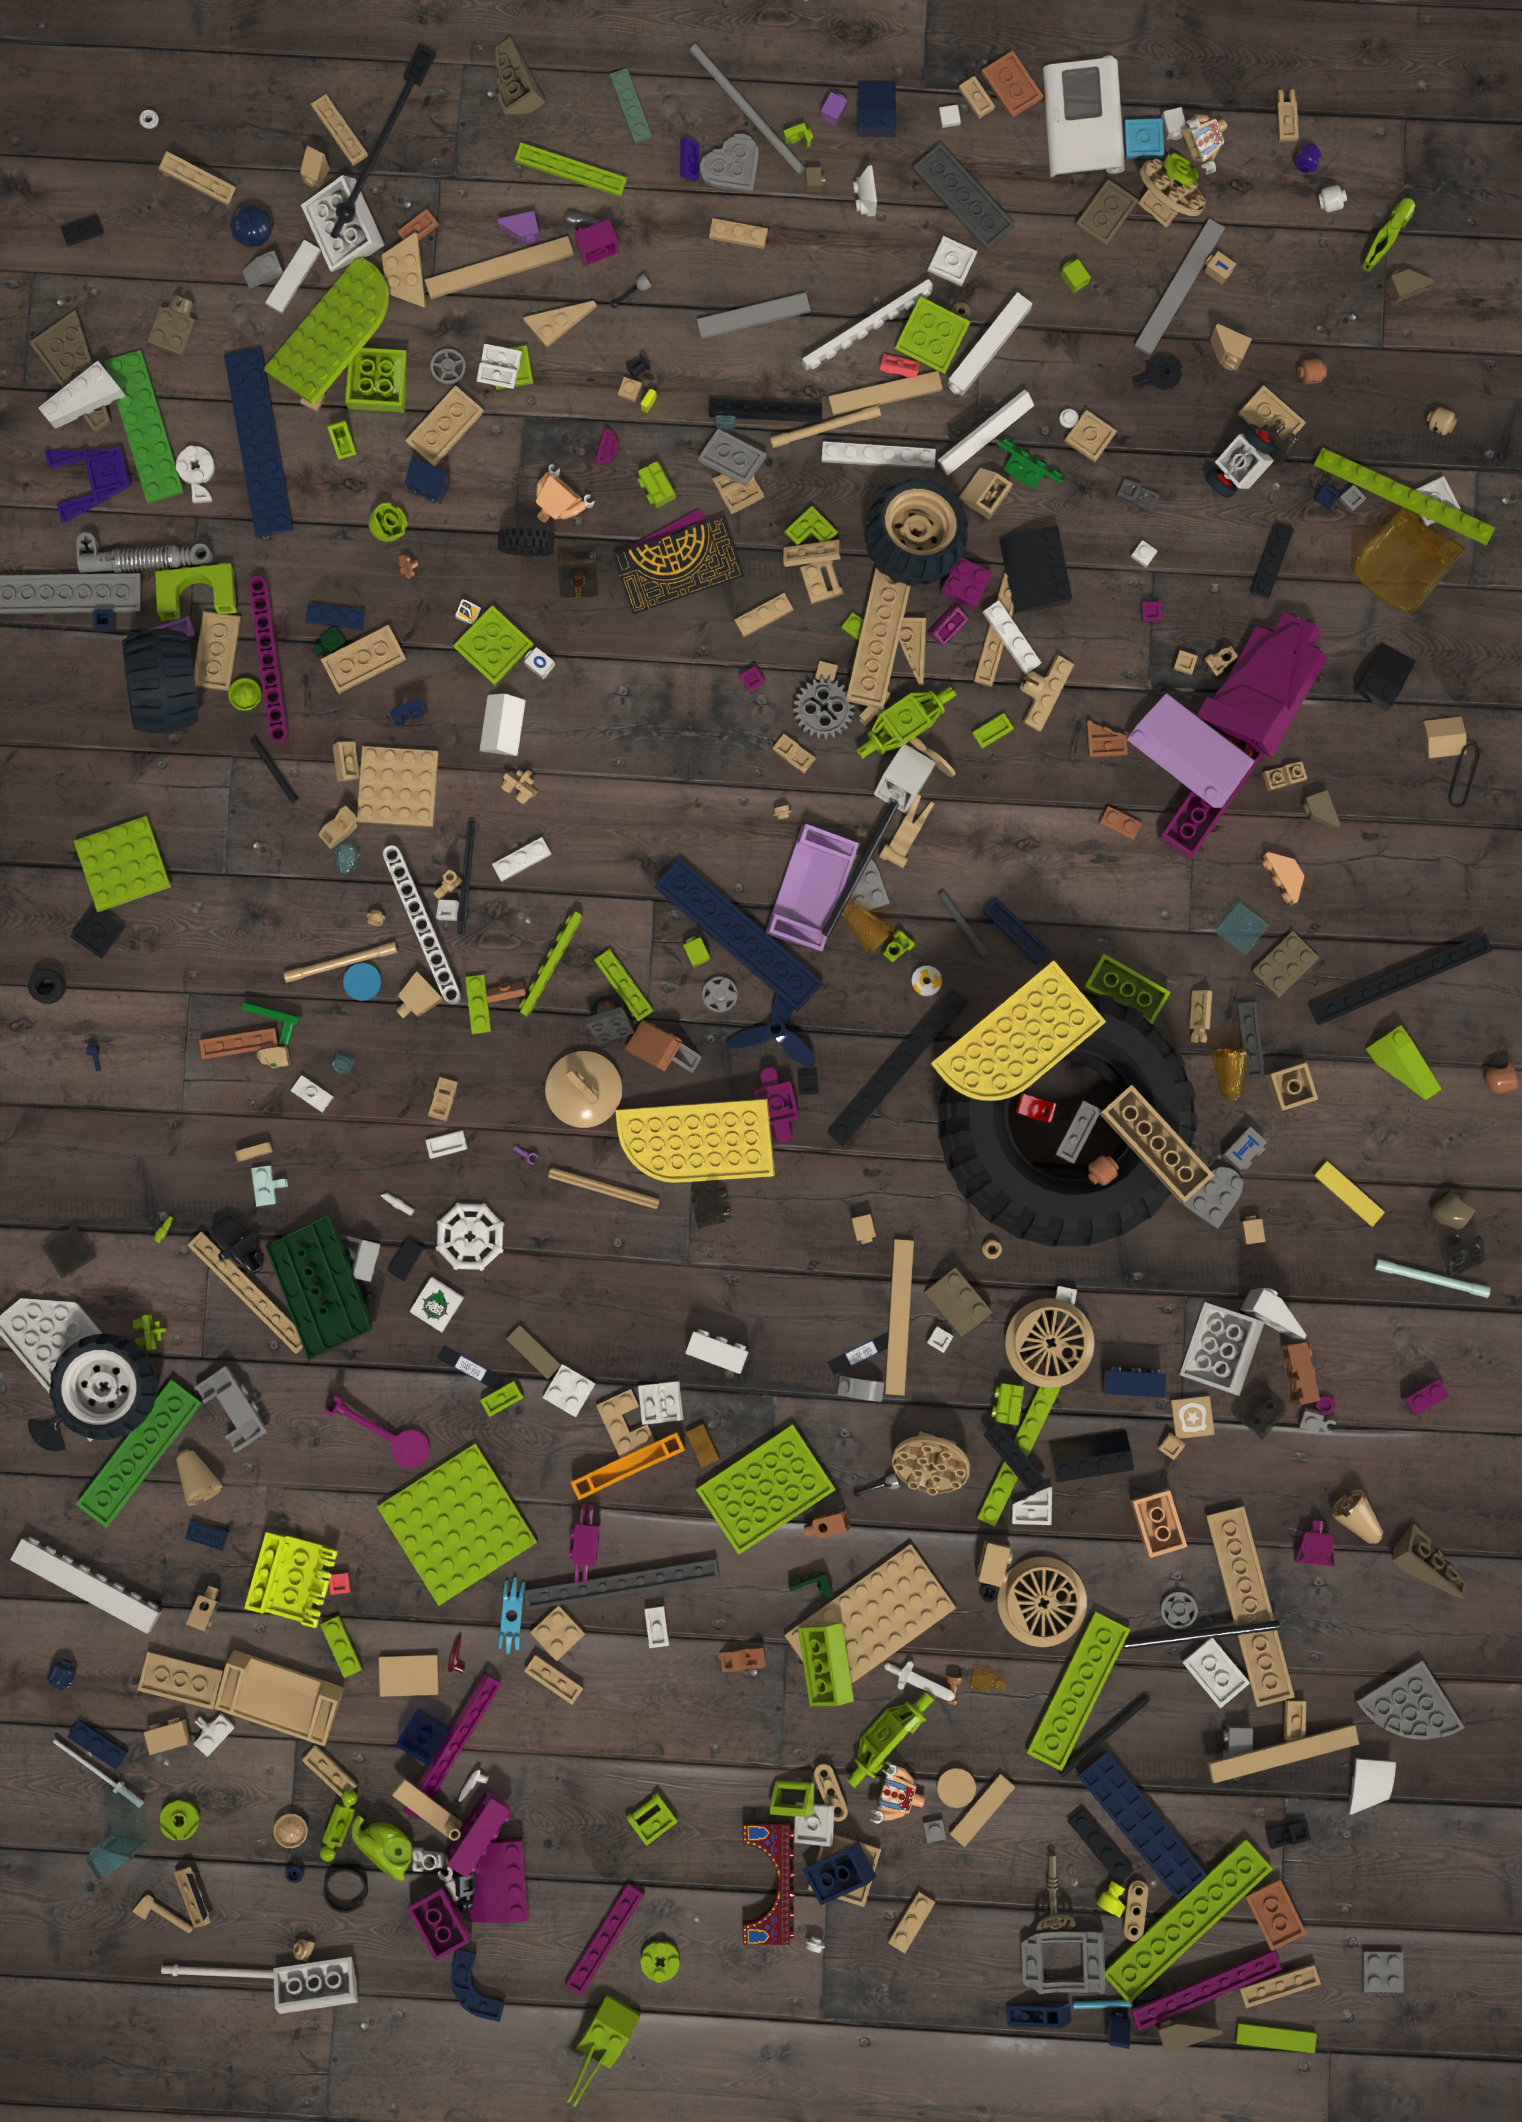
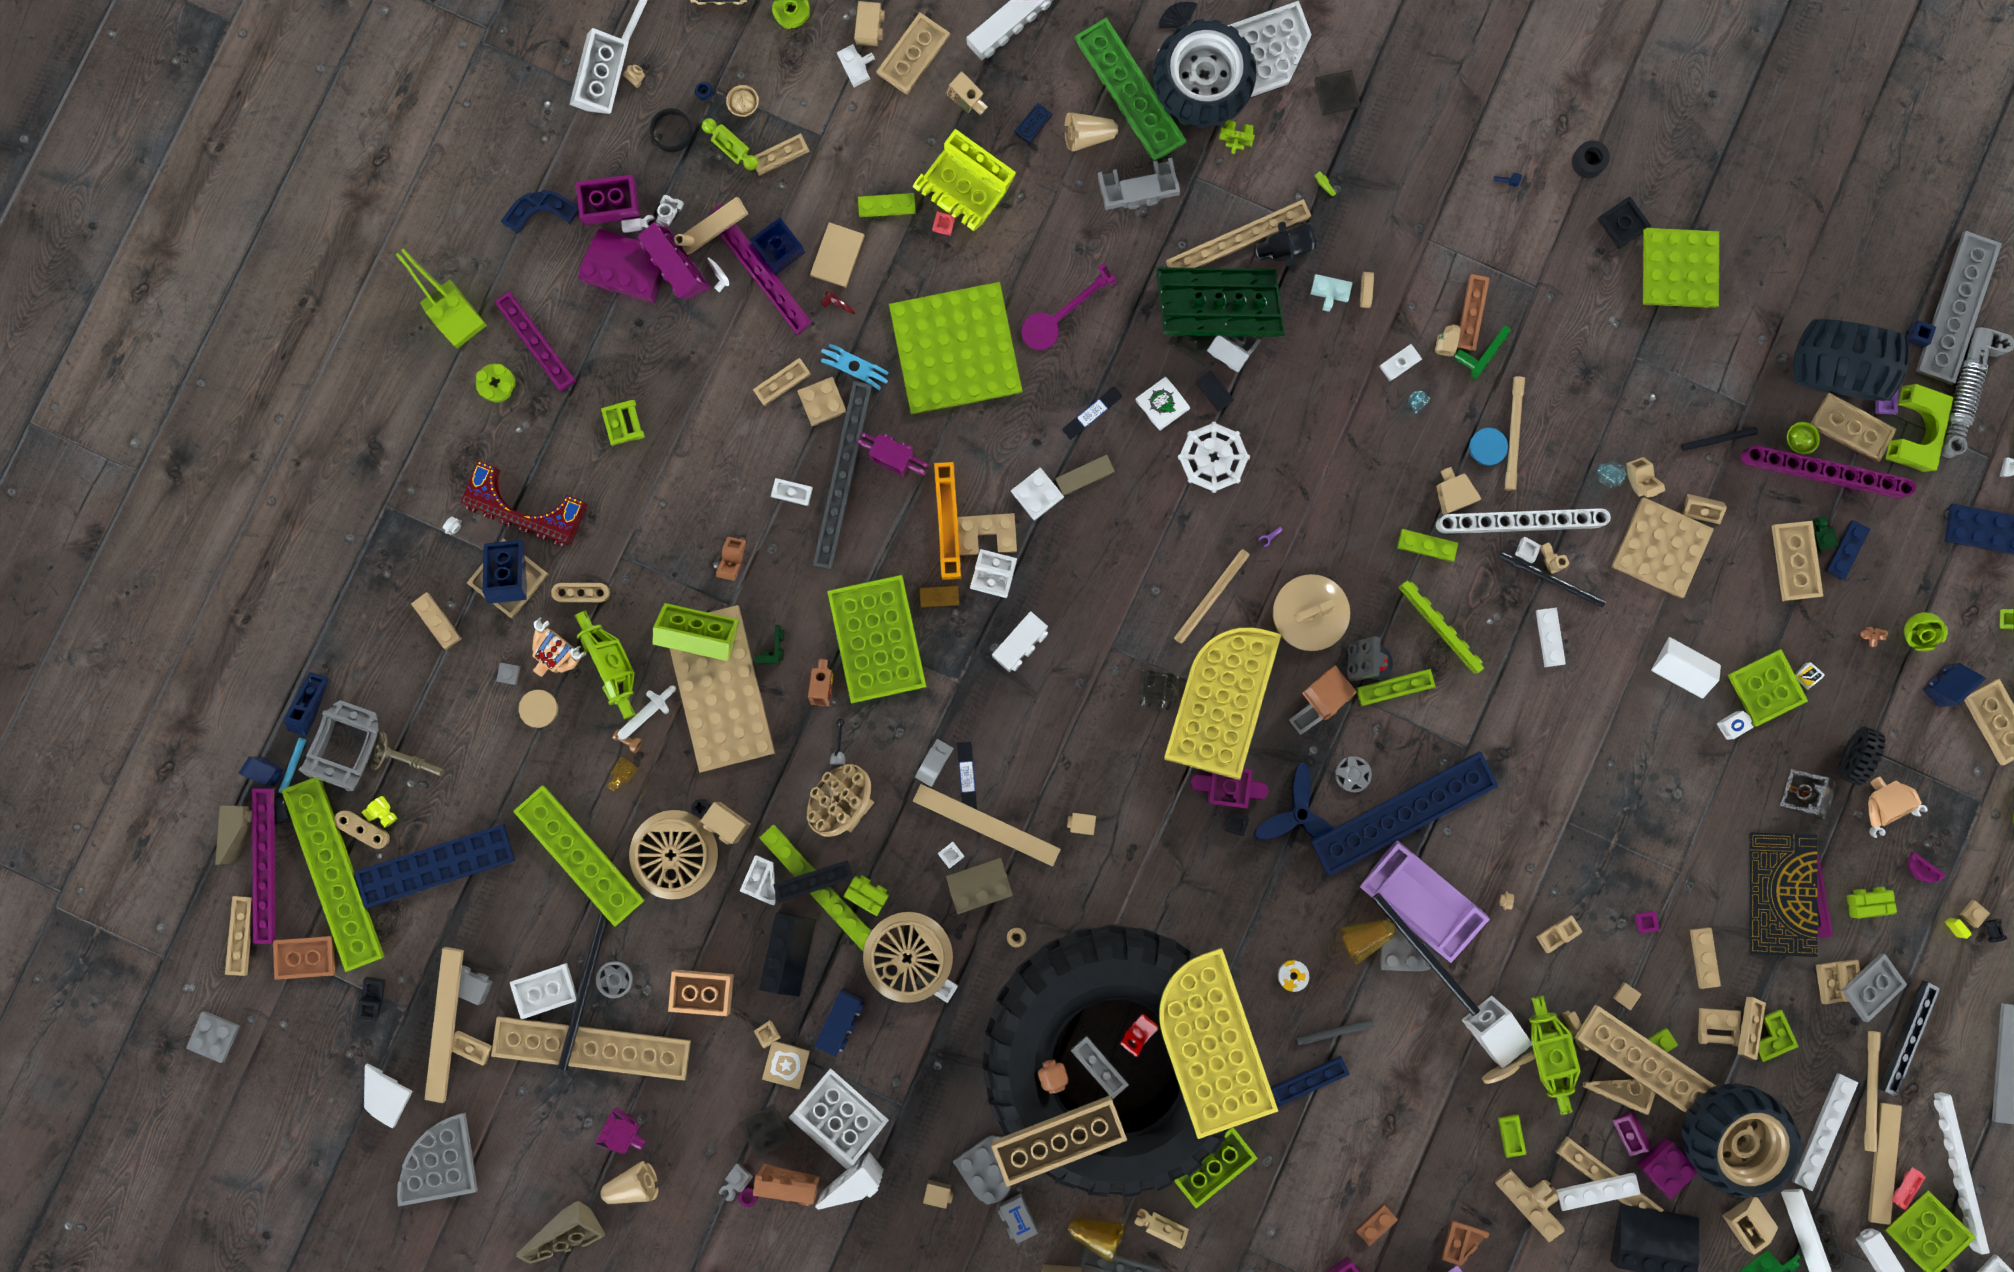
camera: 115 degrees right, 0 degrees up
tan slope [214,1650,344,1747] -> none
lime piece [352,1815,412,1881] -> none
tan plate [367,910,385,926] -> none
white piece [380,1193,415,1216] -> none
dark blue plate [390,698,427,727] -> none
white tile [425,1130,468,1159] -> none
tan slope [428,1077,458,1122] -> none
black plate [455,1873,476,1913] -> none
lime plate [480,1381,524,1417] -> none
nougat plate [486,981,526,1003] -> none
tan hips [501,770,538,804] -> none
lime brick [683,936,710,968] -> none
clear light blue plate [716,415,735,431] -> none
lime tile [770,1780,814,1817] -> none
light grey gear [793,678,855,740] -> none
white tile [794,1802,834,1846] -> none
black plate [828,988,967,1146] -> none
tan flag [879,794,935,869] -> none
lime plate [882,929,915,963] -> none
tan tile [949,1774,1015,1847] -> none
black bar [1058,1694,1150,1778] -> none
black plate [1068,1809,1134,1884] -> none
lime tile [1235,2022,1317,2054] -> none

